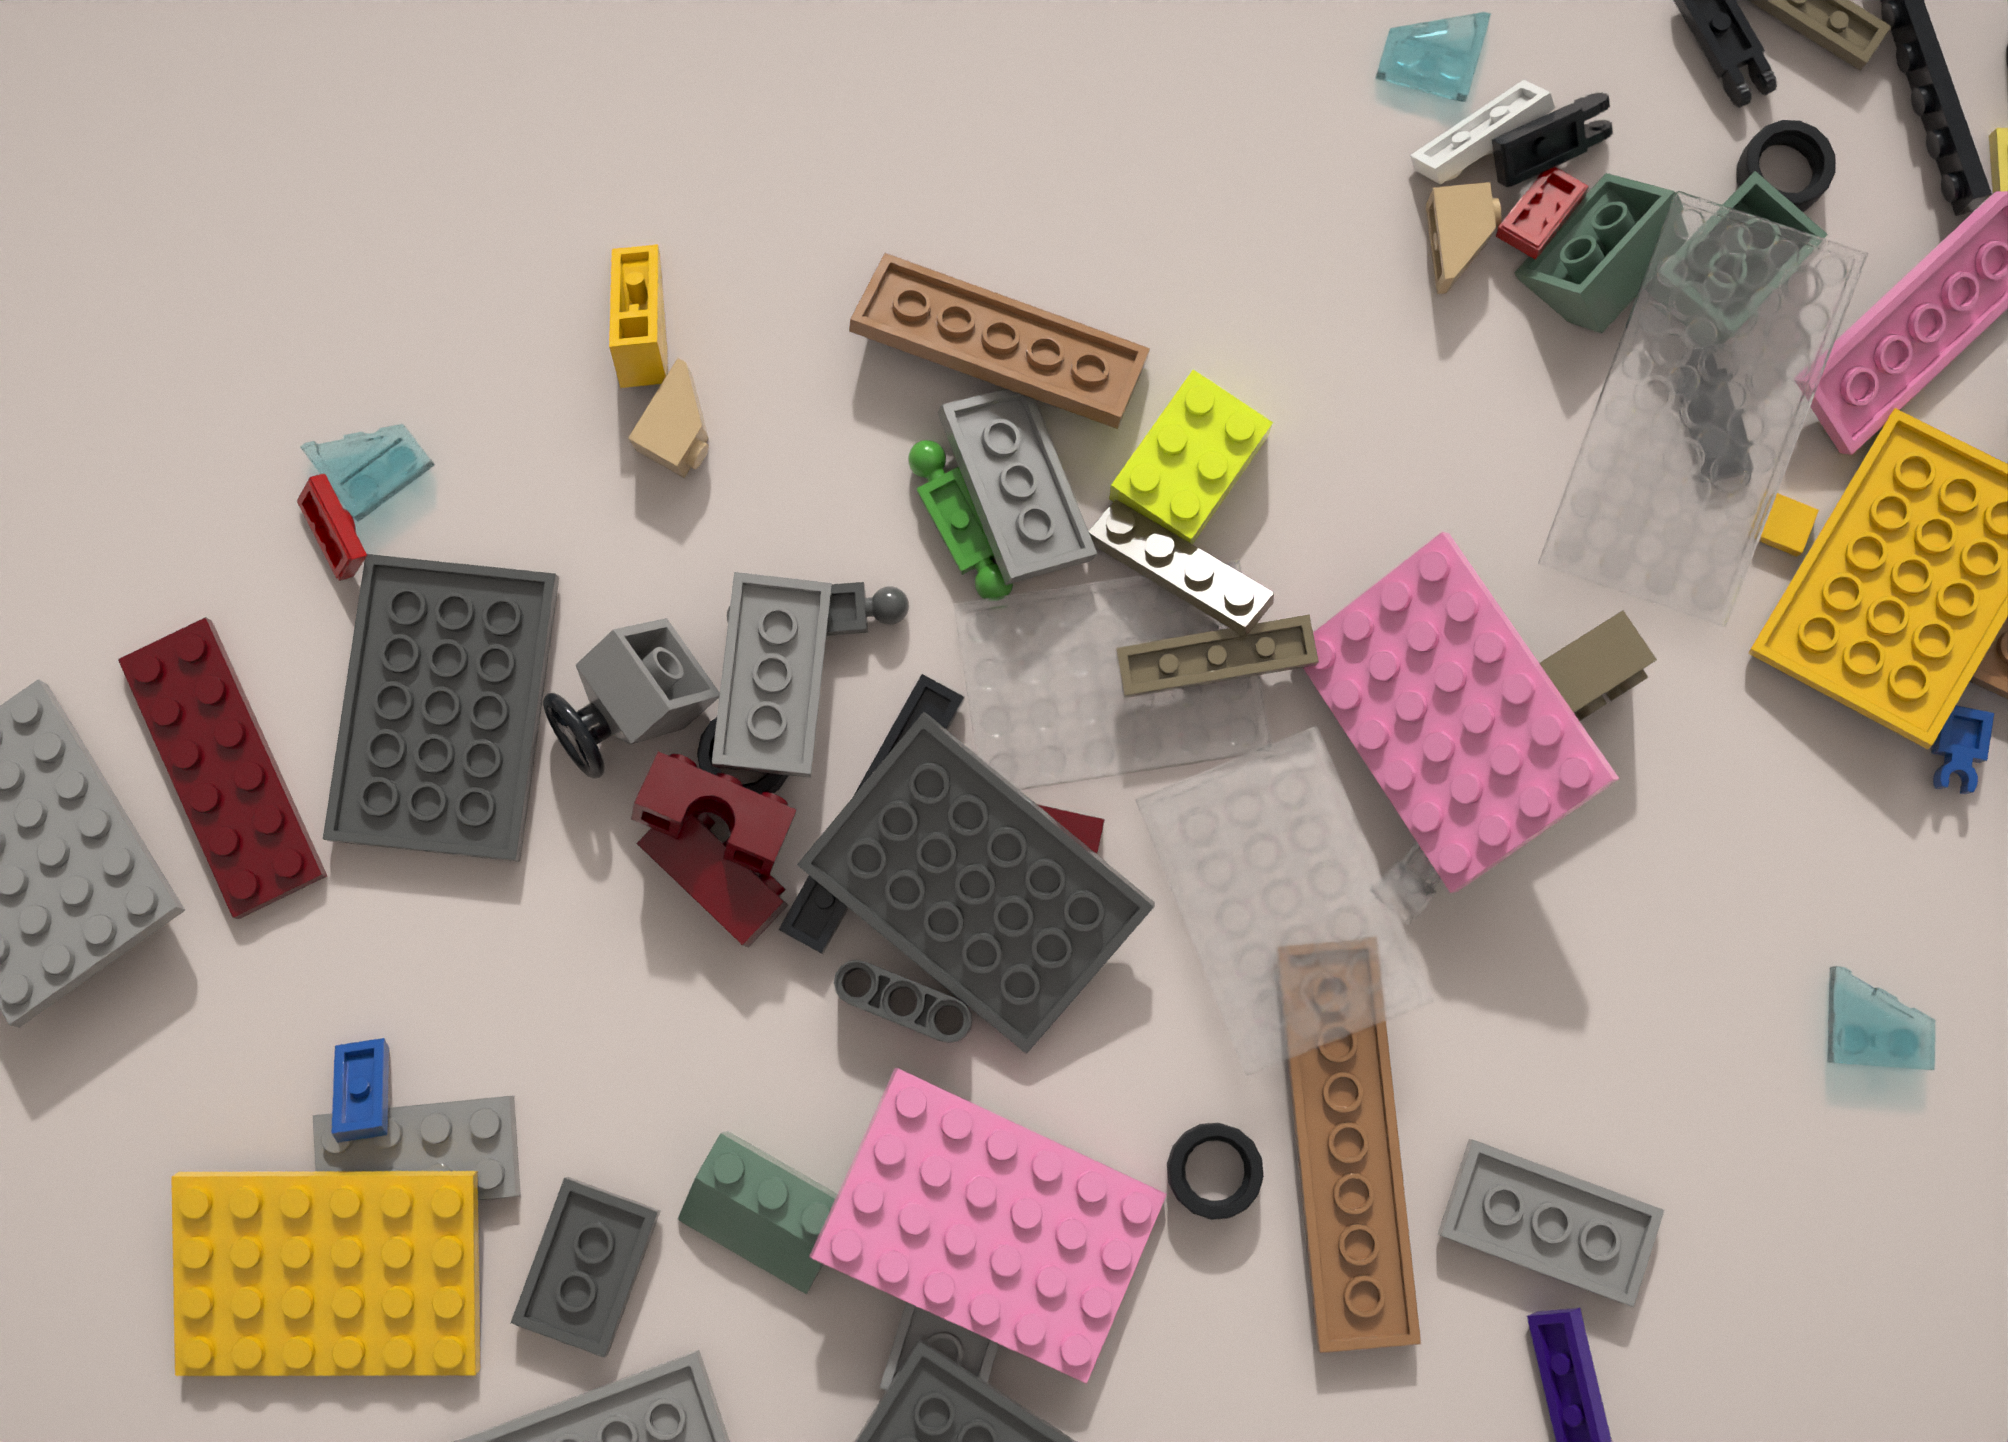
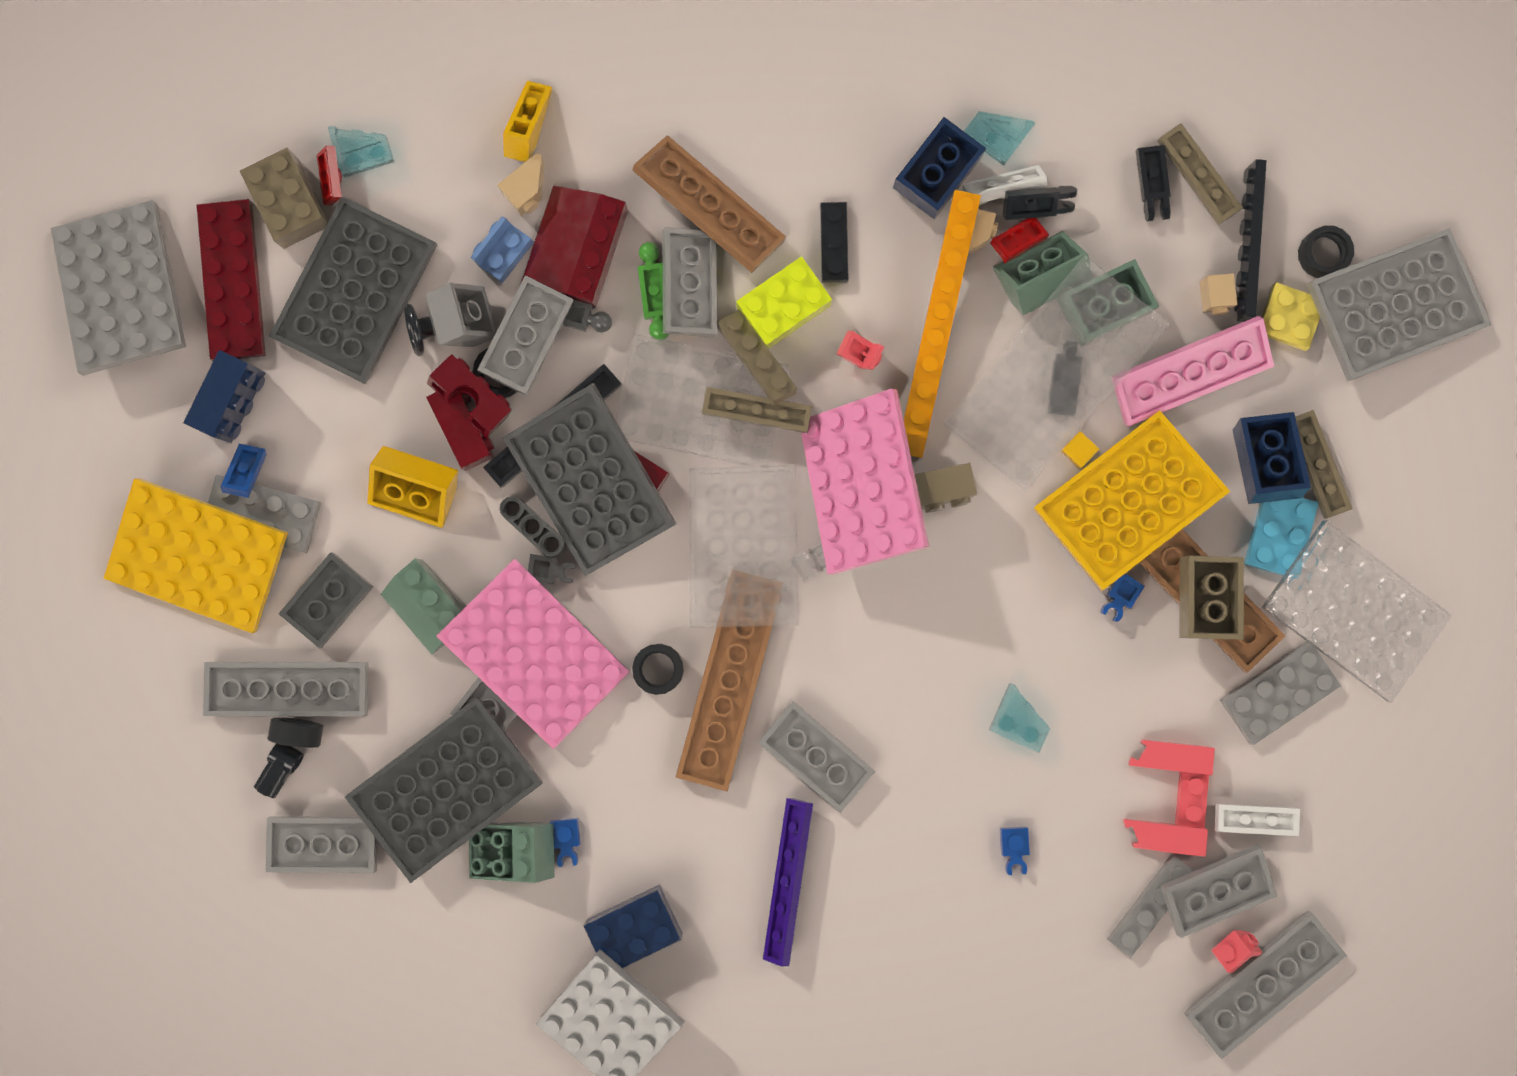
camera: 15 degrees right, 5 degrees up
black tyre [1737,120,1836,212] -> none
none -> dark blue brick [183,350,266,443]
none -> dark tan brick [240,147,328,249]
none -> yellow slope [367,445,459,528]
none -> medium blue bracket [471,216,534,283]
none -> dark red slope [520,185,628,309]
none -> dark grey plate [528,554,576,584]
none -> black plate [820,202,848,283]
none -> coral bracket [836,331,884,370]
none -> dark blue brick [893,117,986,219]
none -> light orange plate [903,190,981,458]
none -> blue plate [1000,827,1030,875]
none -> tan brick [1200,273,1237,316]

